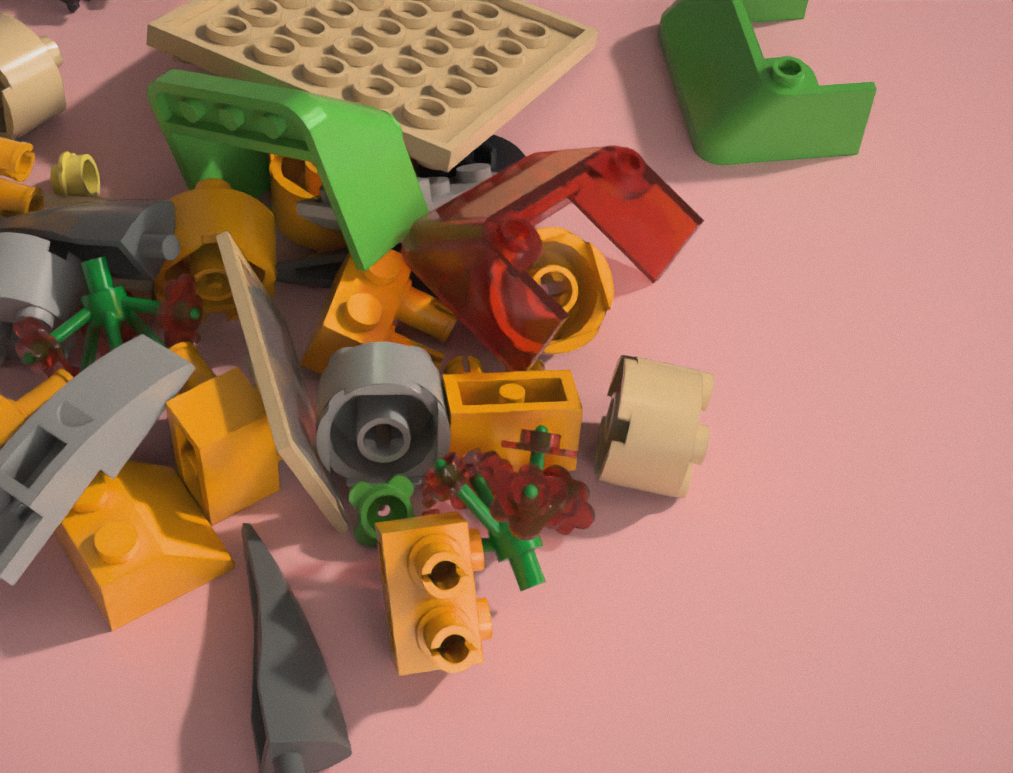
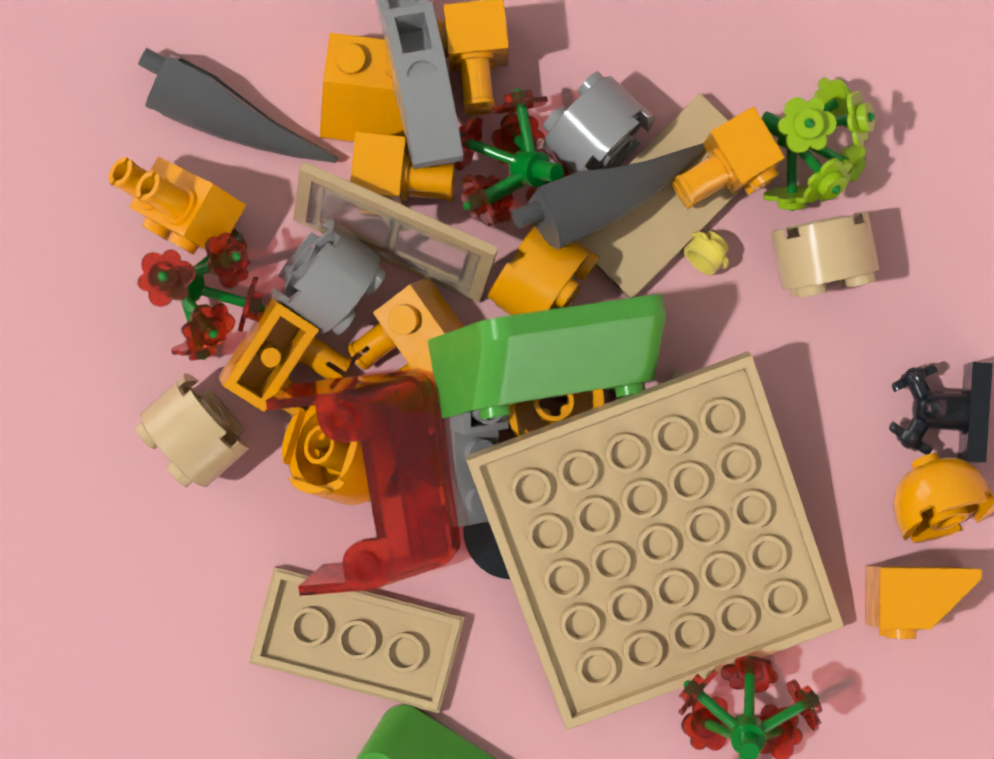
camera: 135 degrees right, 35 degrees up
bright green plate [348,475,416,546] -> none
none -> tan tile [249,567,464,713]

